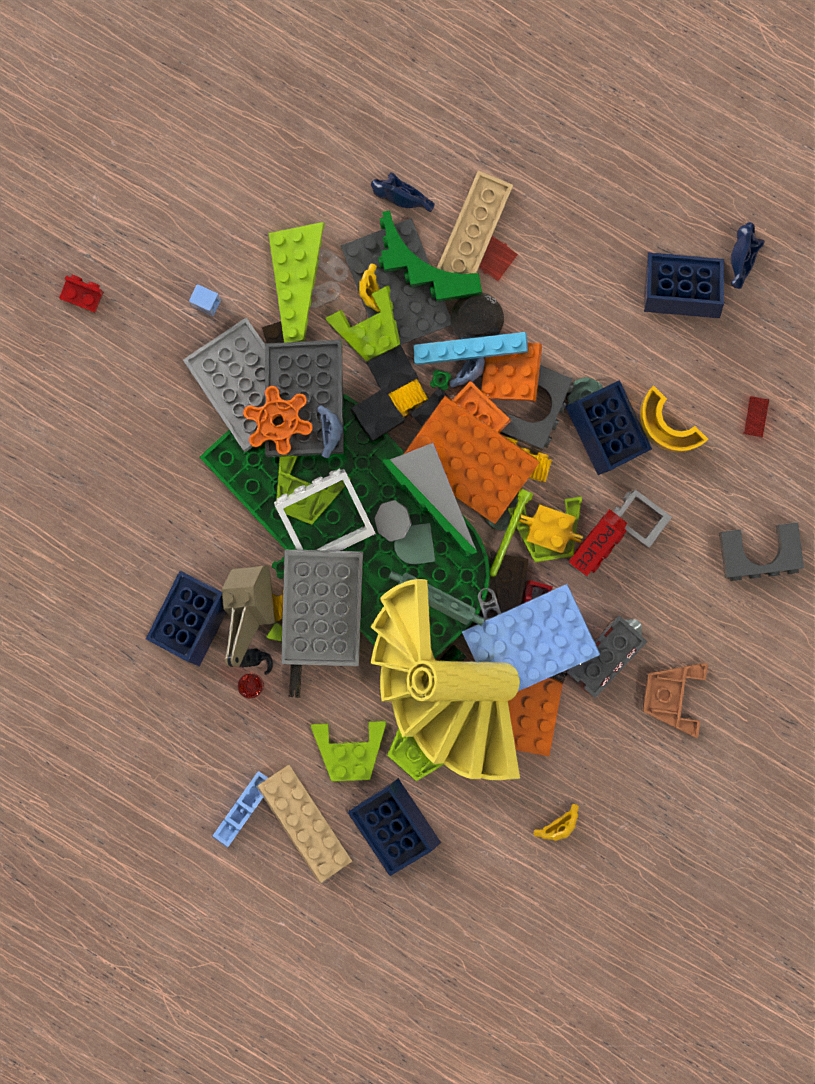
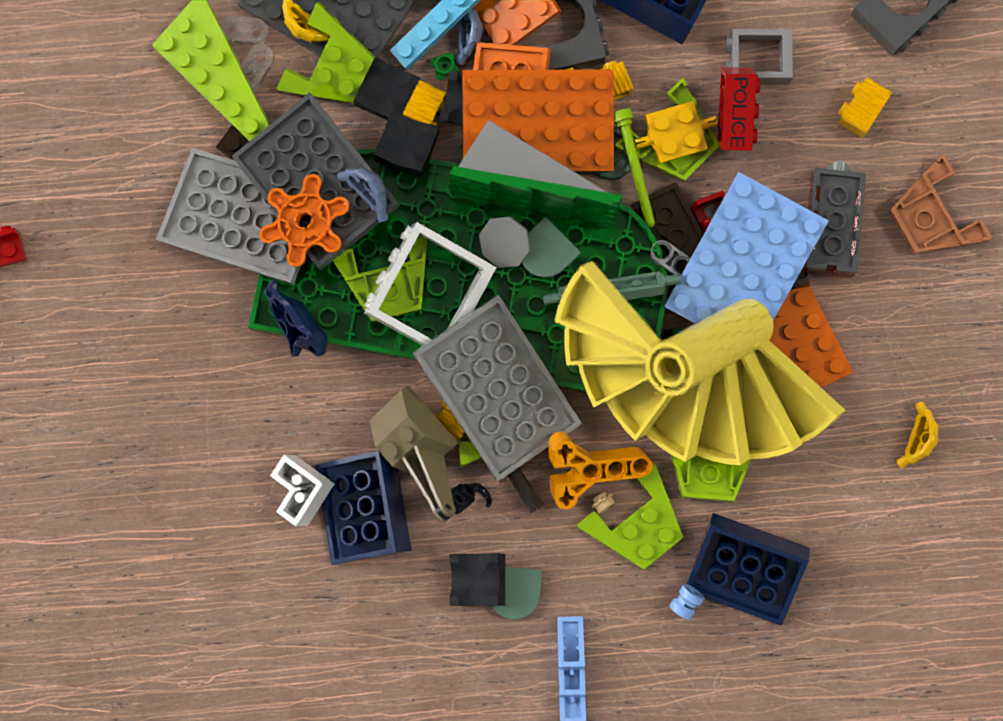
camera: 35 degrees left, 5 degrees down
light blue panel [189,285,221,316] -> none
clear red wheel [238,673,264,699] -> none
tan plate [256,765,352,883] -> none
green plate [272,557,284,579] -> none
none -> dark blue animal [264,279,328,357]
none -> white brick [270,455,334,526]
none -> black brick [450,553,505,606]
none -> sand green tile [492,567,542,619]
none -> light orange beam [548,431,652,510]
none -> tan plate [592,492,616,514]
none -> light blue wheel [669,584,705,620]
none -> yellow brick [837,77,892,138]

